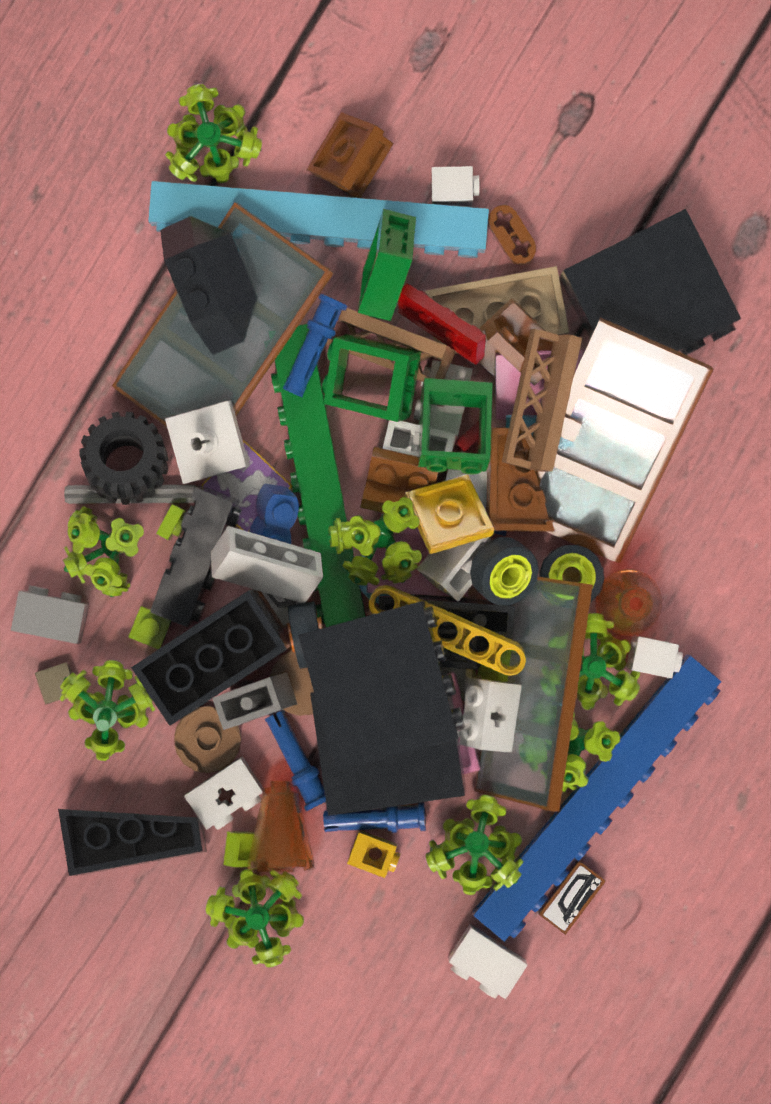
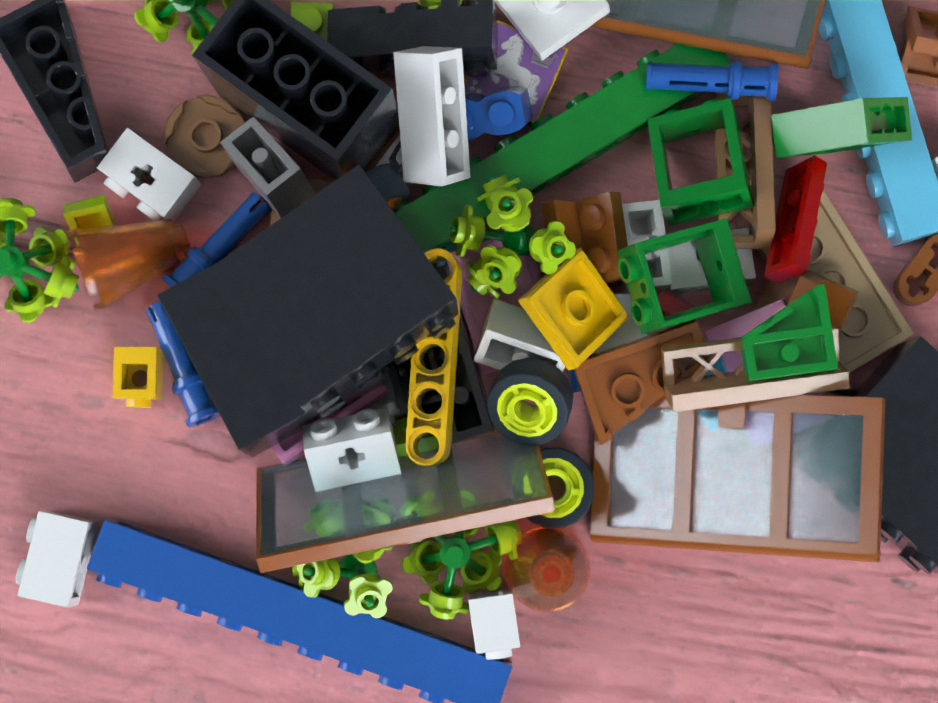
camera: 75 degrees right, 5 degrees down
lime plant [426,795,524,895] -> none
tile [538,861,606,935] -> none
none -> green wing [739,284,838,382]

